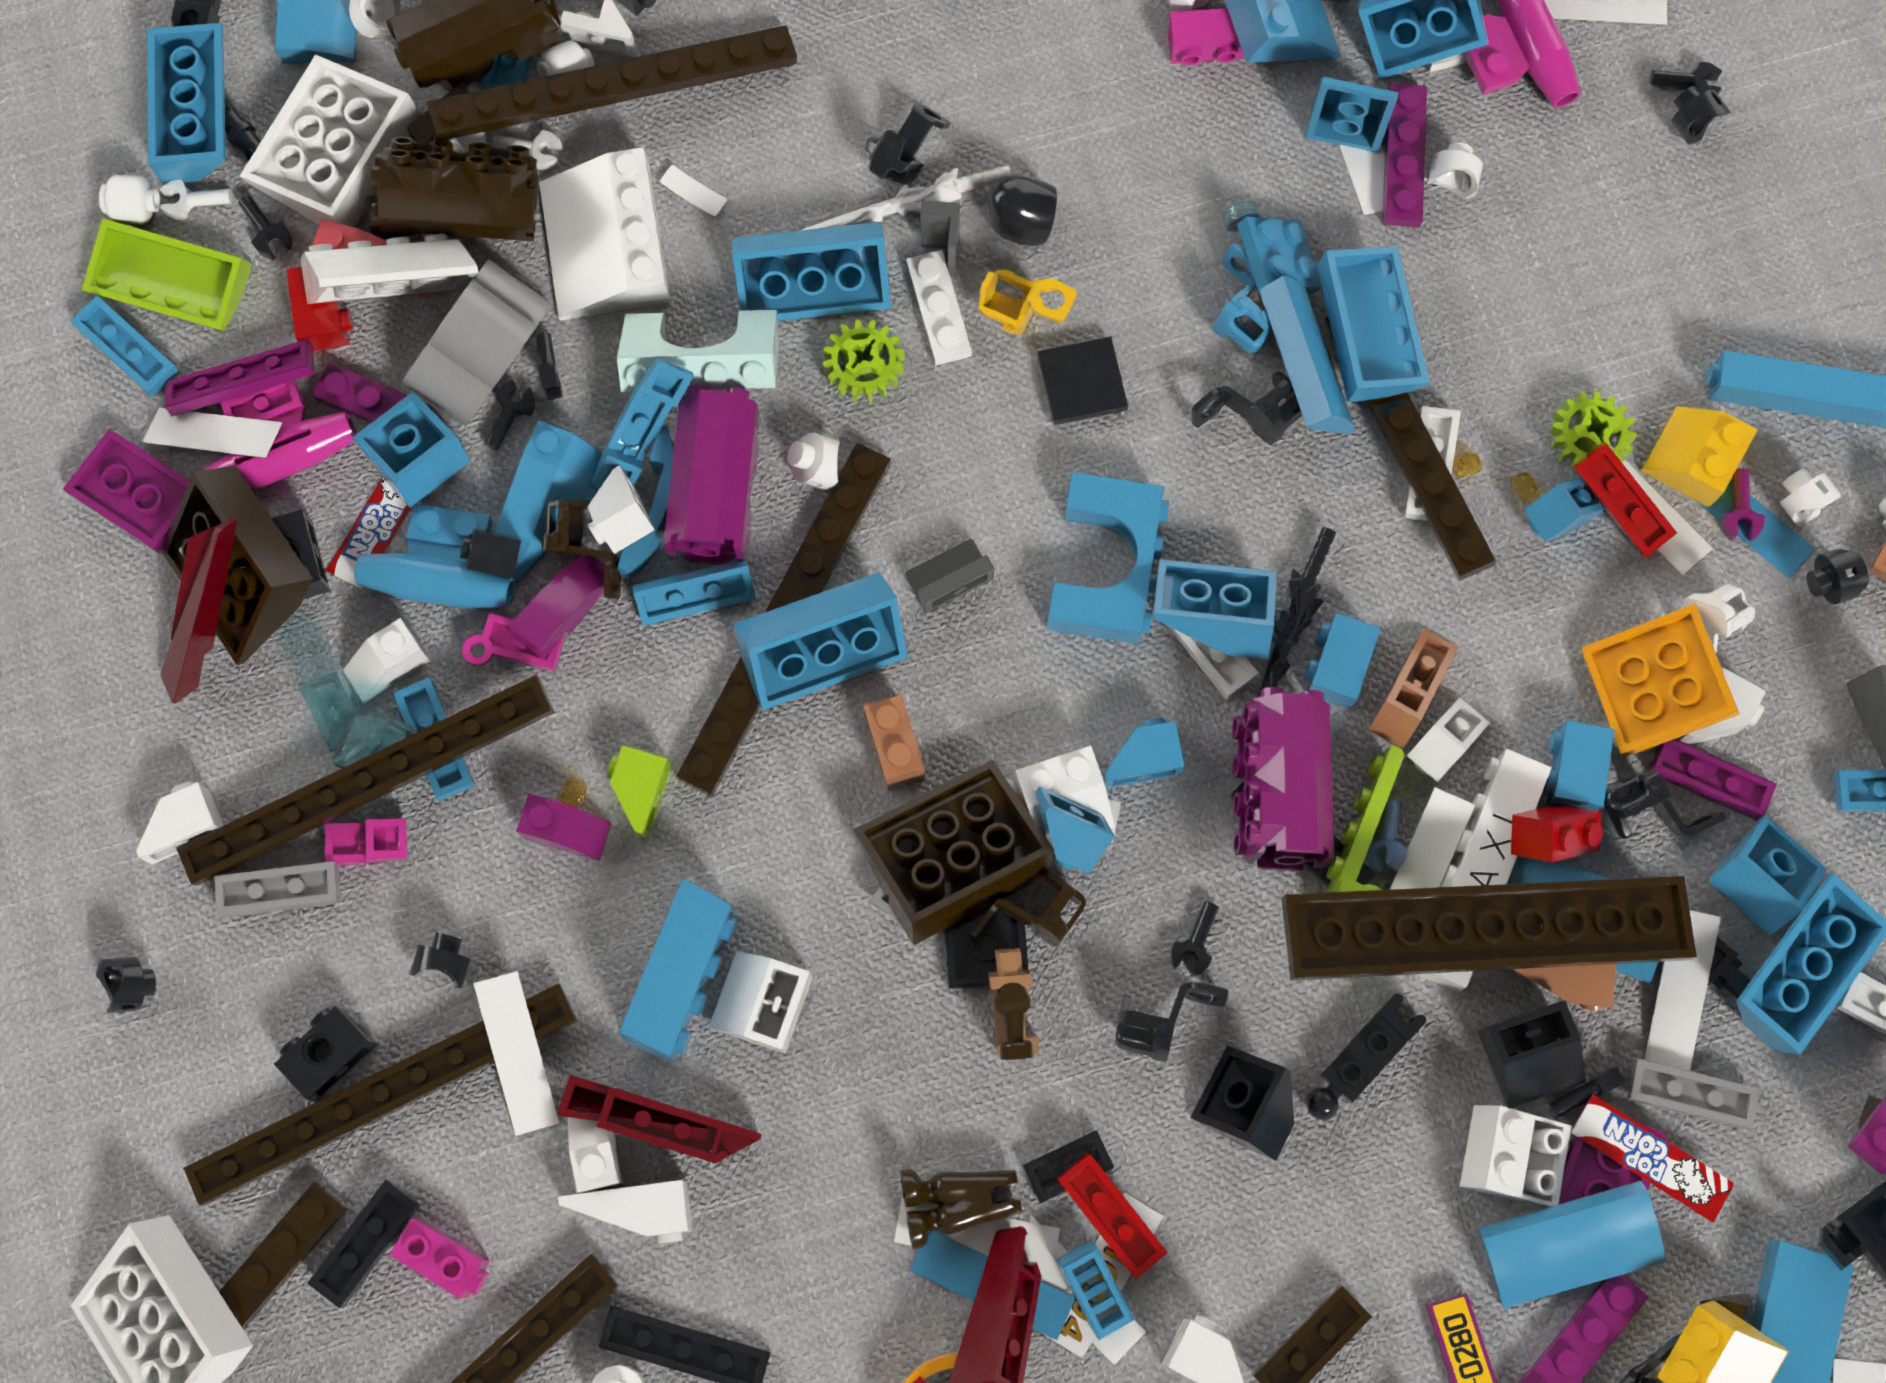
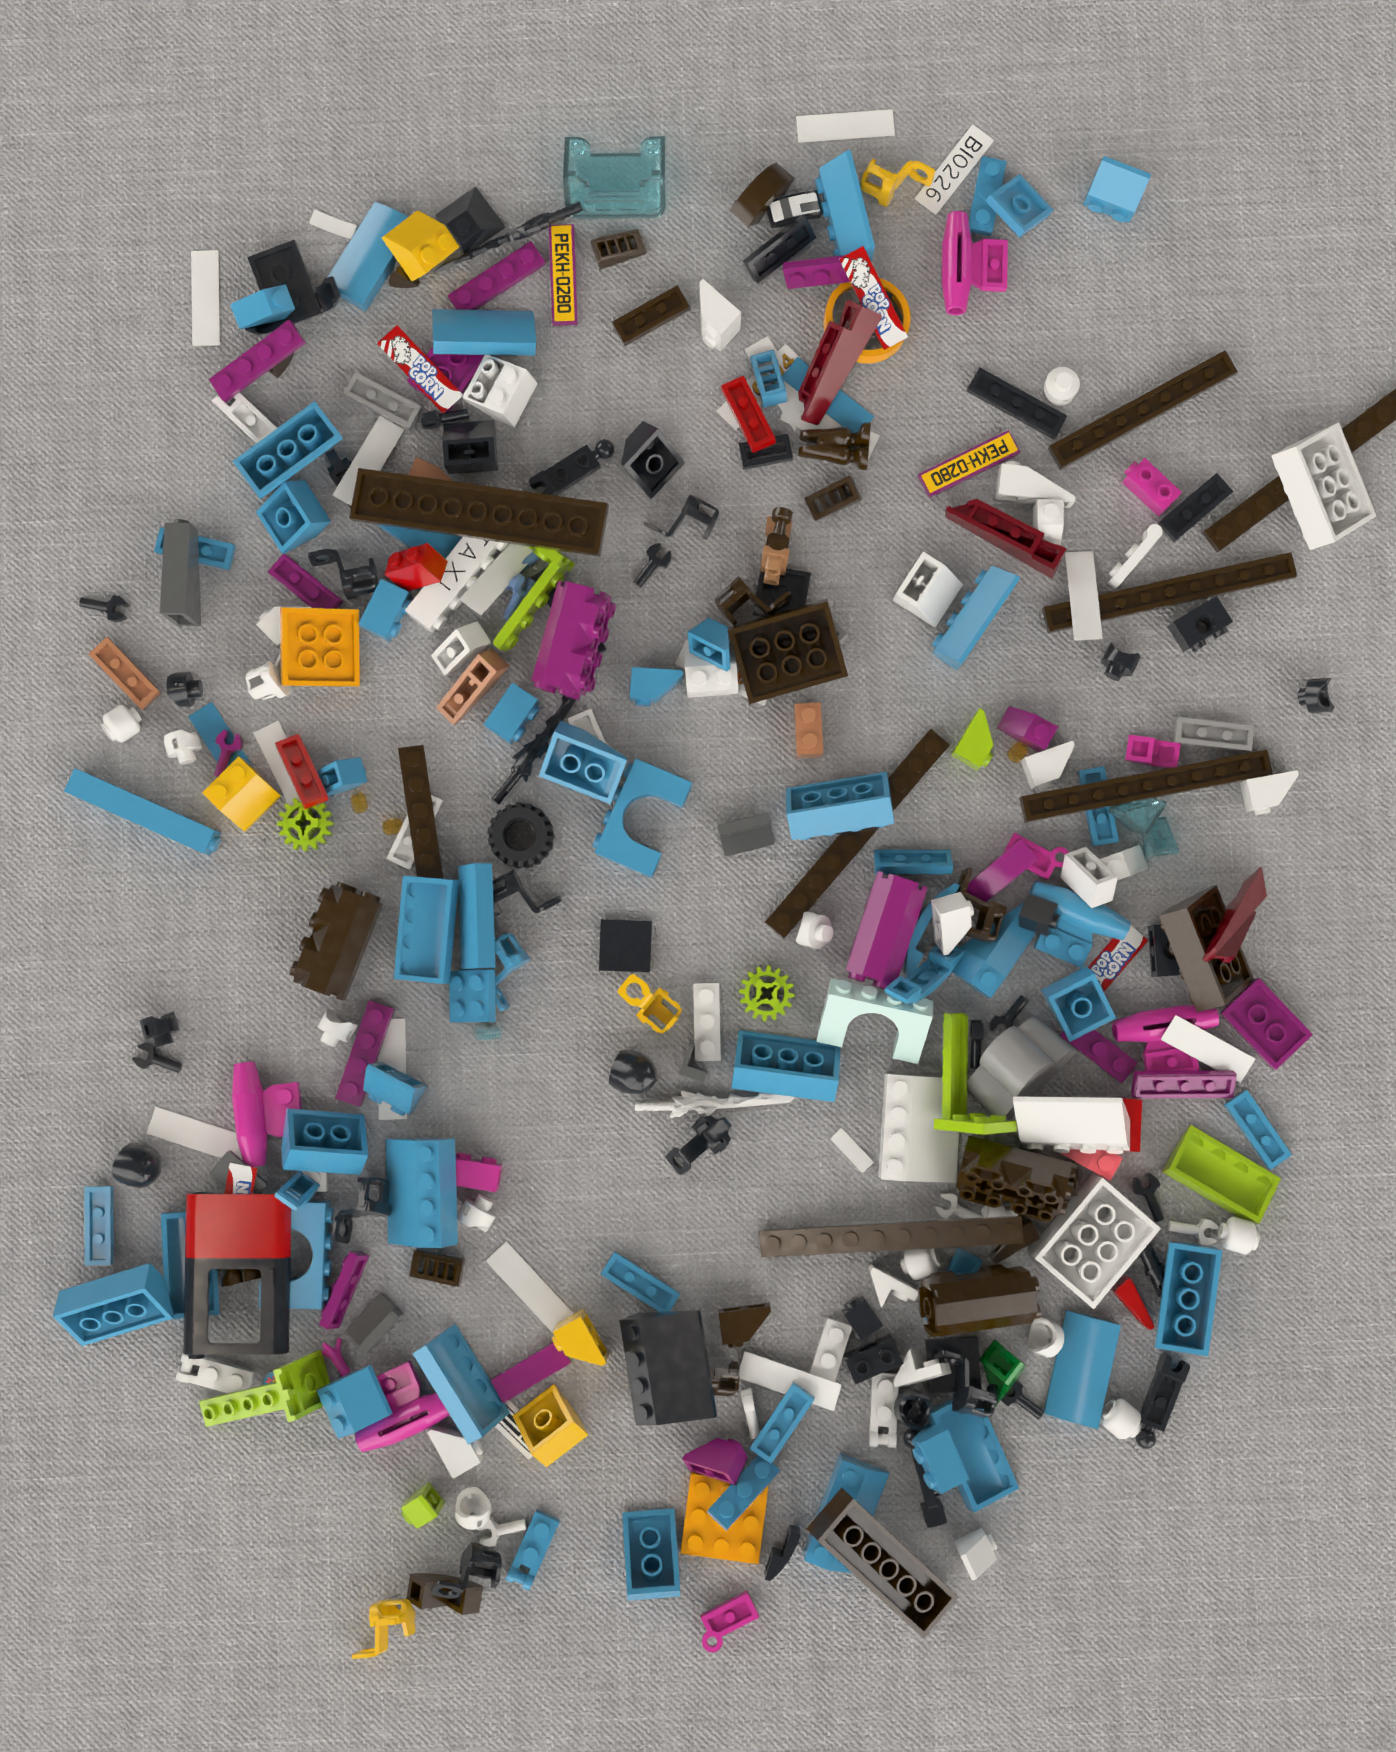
camera: 165 degrees left, 10 degrees up
none -> dark brown brick [289,882,383,1001]
none -> black tyre [487,802,554,869]
none -> dark brown slope [804,475,862,521]
none -> tile [918,430,1020,498]
none -> lime bracket [934,1013,1017,1135]
none -> white slope [1021,741,1075,791]
none -> white brick [1060,847,1118,908]
none -> white plate [1107,524,1162,590]
none -> red slope [1110,1274,1155,1330]

